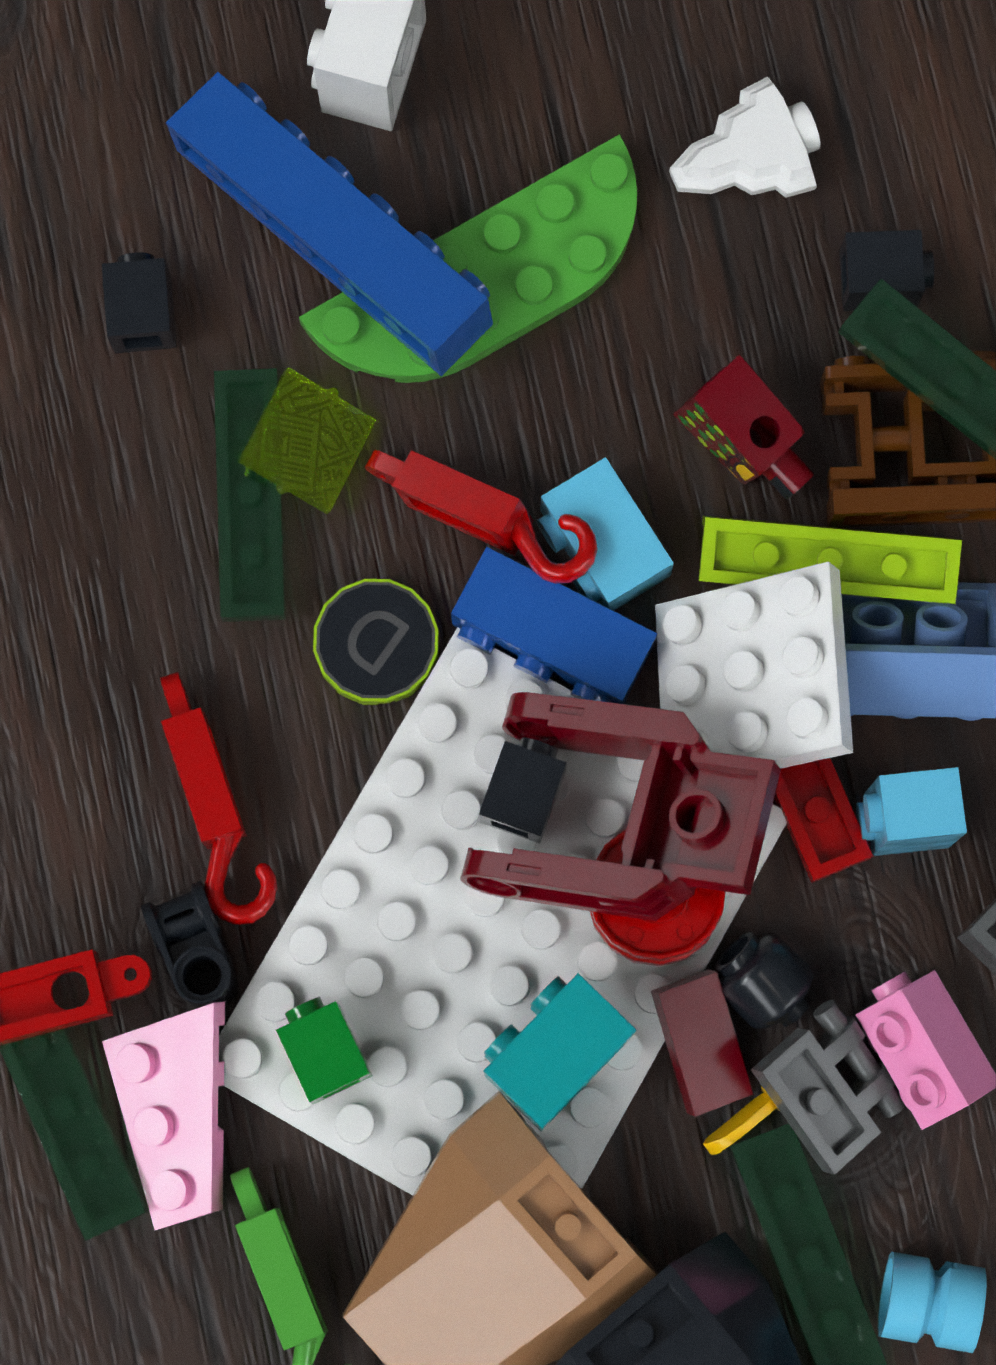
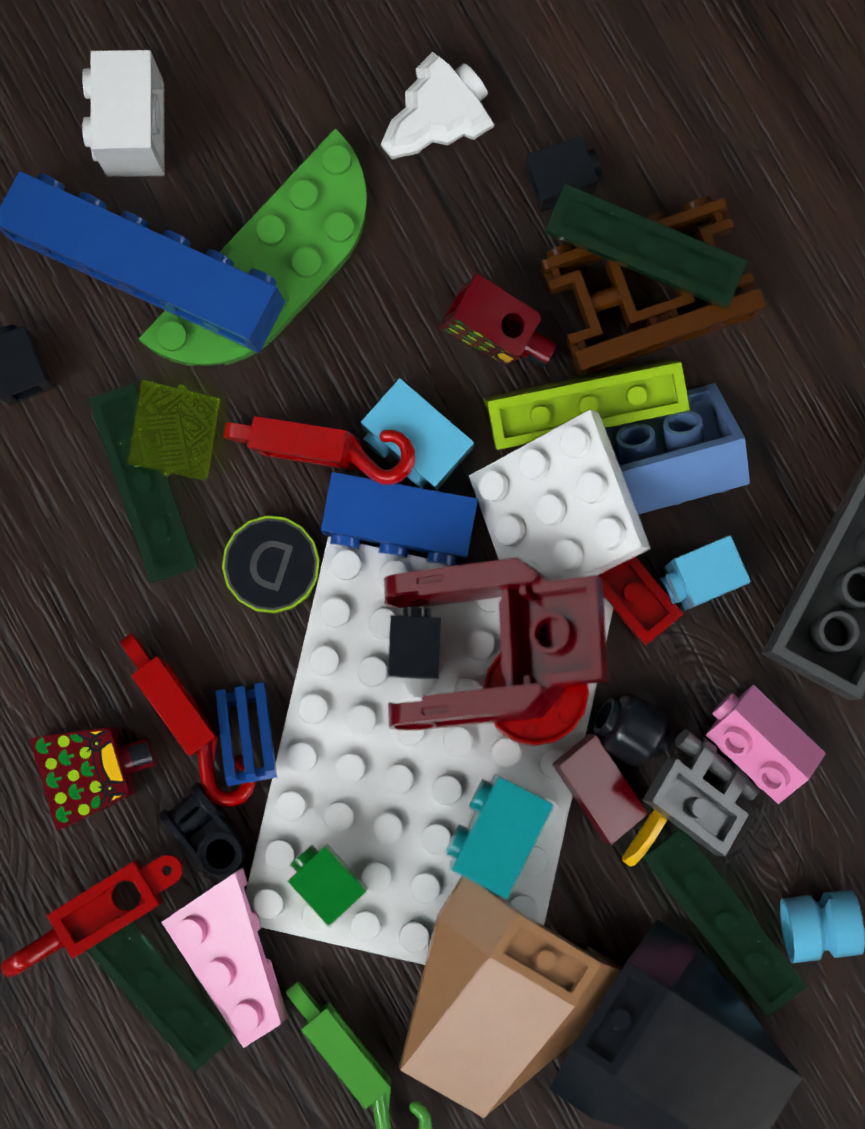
camera: 20 degrees left, 5 degrees up
none -> torso [29,727,157,831]
none -> blue tile [215,682,277,786]

